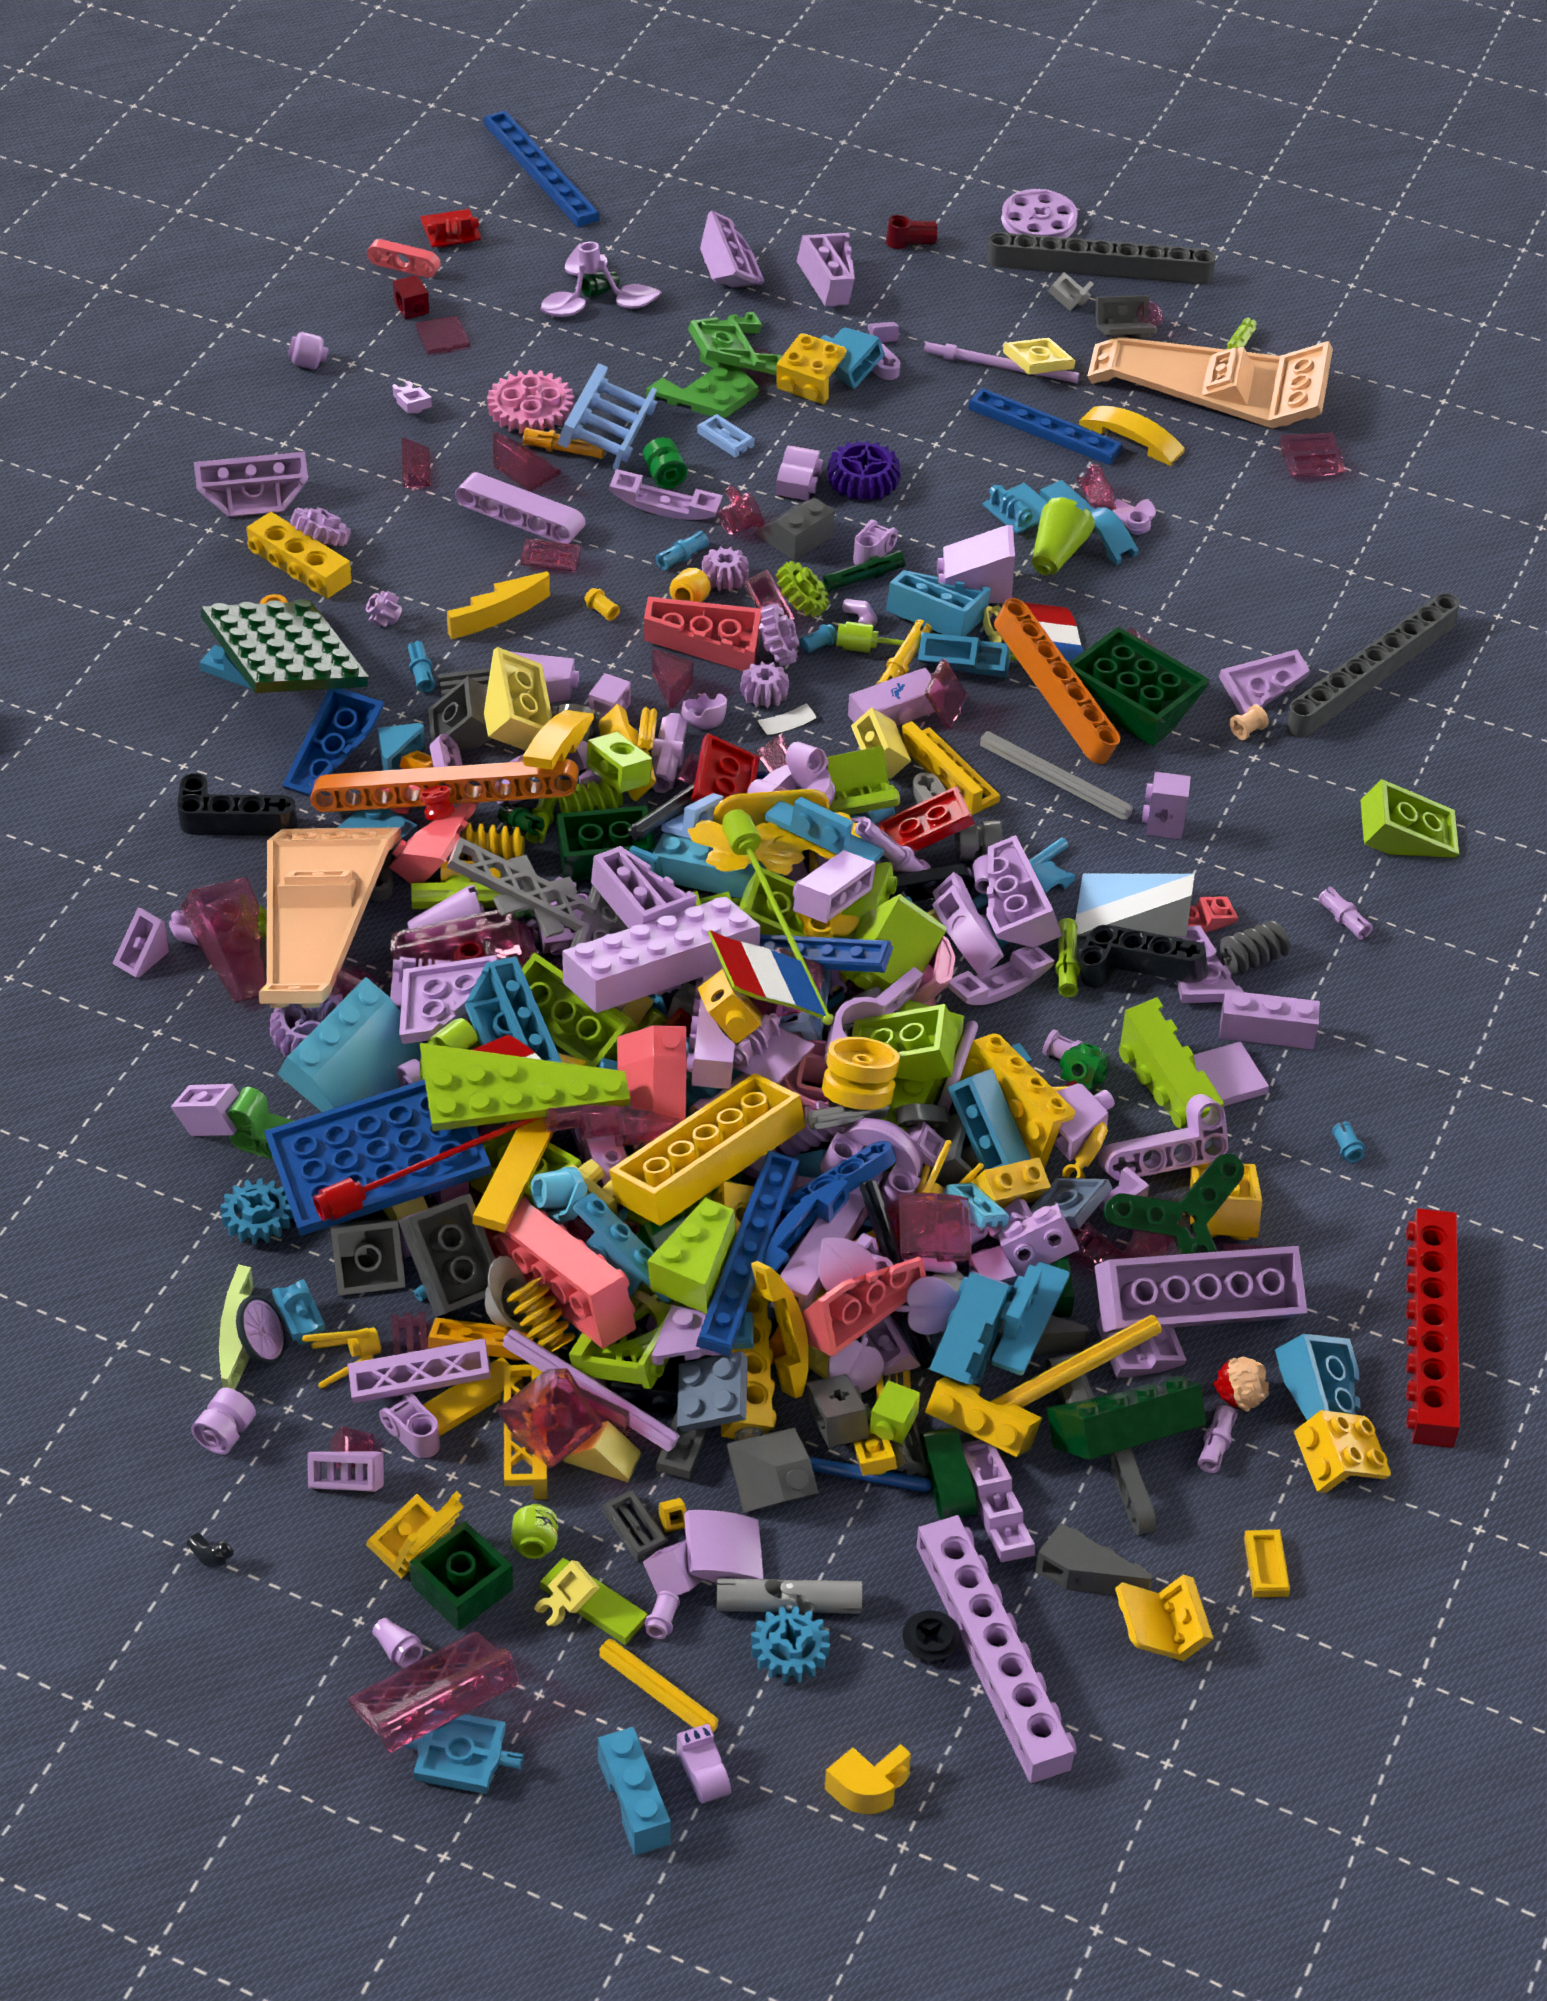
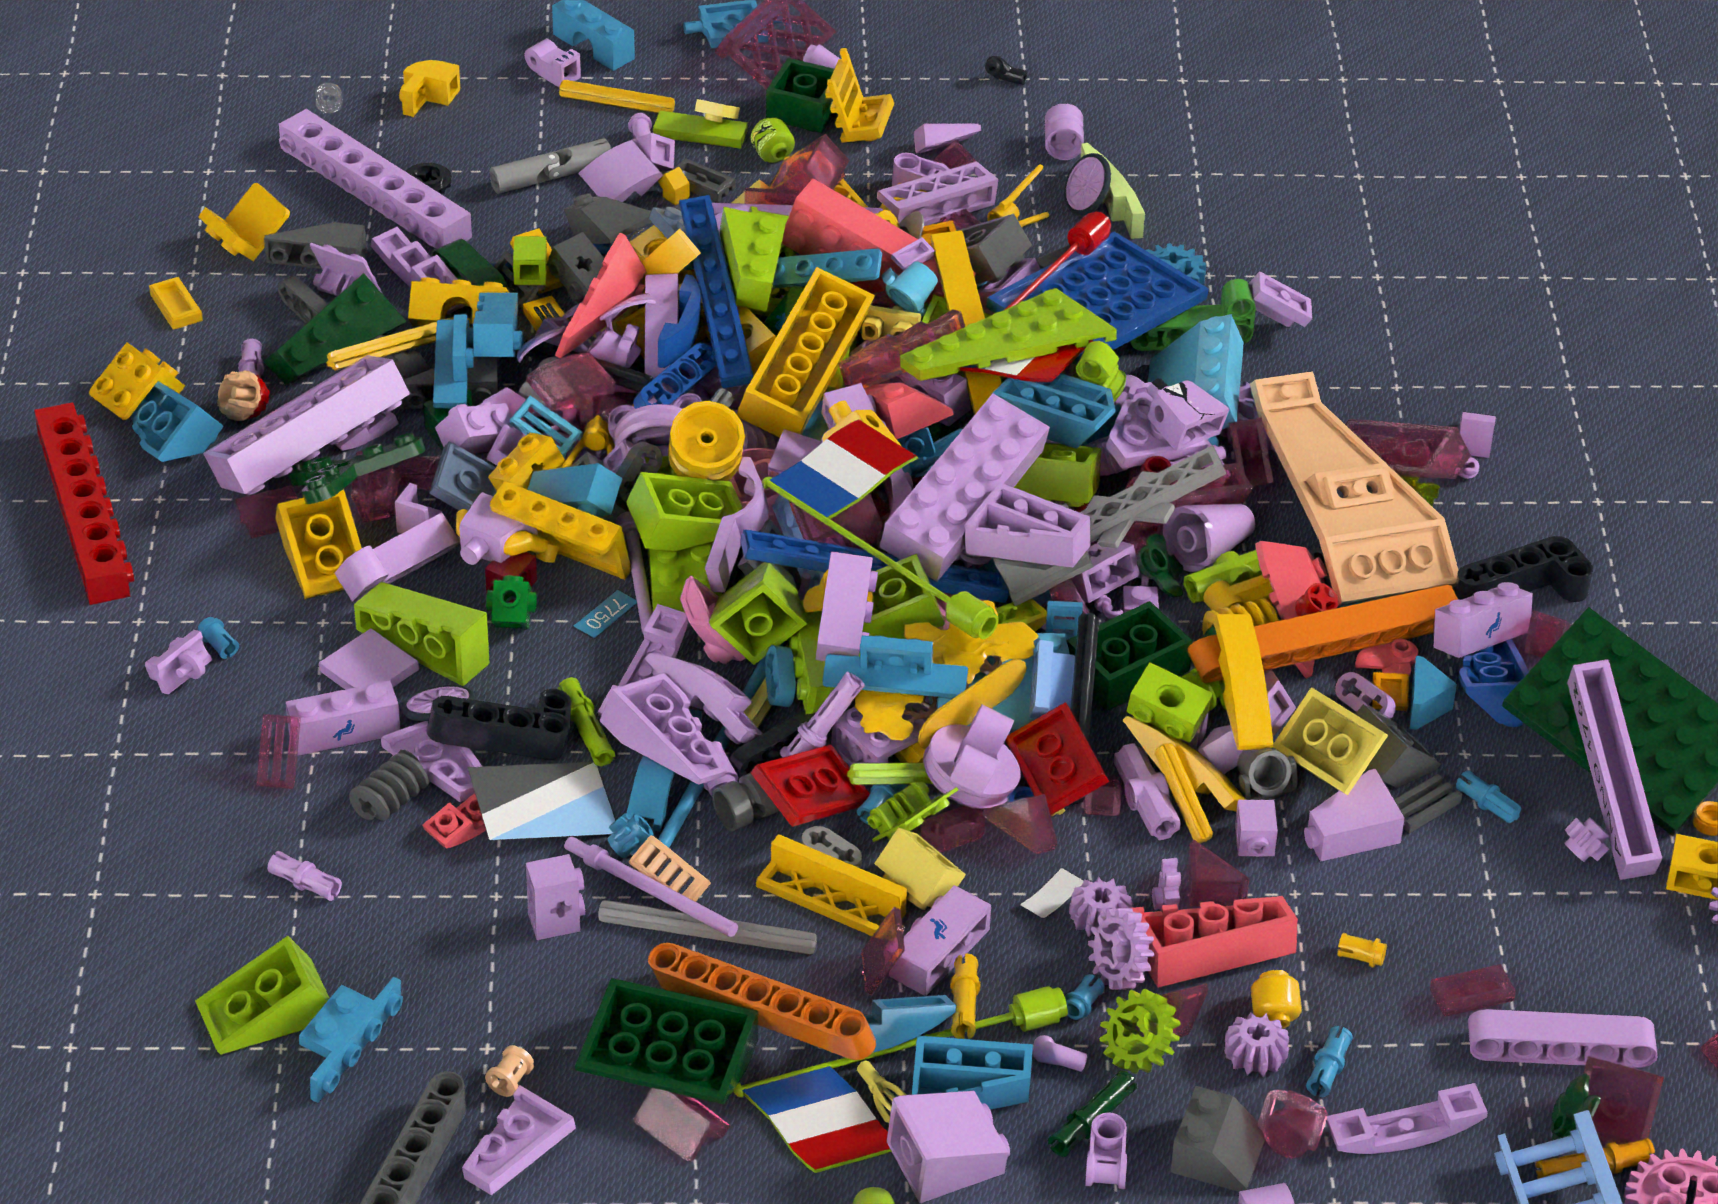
camera: 155 degrees right, 5 degrees down
dark azure hips [272,1279,325,1345] -> none
yellow slope [447,571,550,640] -> none
green wheel [643,437,688,489] -> none
lavender hair [681,693,727,730] -> none
dark azure gear [751,1606,830,1683] -> none
lavender bush [1042,1029,1083,1059] -> none
none -> lavender hips [145,630,212,694]
none -> clear pink tile [256,714,301,789]
none -> dark azure bracket [299,977,403,1103]
none -> lavender hinge [310,243,382,296]
none -> clear bush [315,83,342,113]
none -> lavender wheel [401,685,475,721]
none -> lavender bar [564,836,738,937]
none -> dark azure gear [608,813,653,858]
none -> light nougat slope [629,835,711,902]
none -> lavender piece [891,237,935,271]
none -> lavender torso [1147,378,1229,451]
none -> lavender plate [1152,858,1181,911]
none -> lavender brick [1434,582,1533,658]
none -> clear pink slope [1524,610,1572,658]
none -> dark green plate [1551,1073,1601,1140]
none -> lavender brick [1567,660,1662,880]

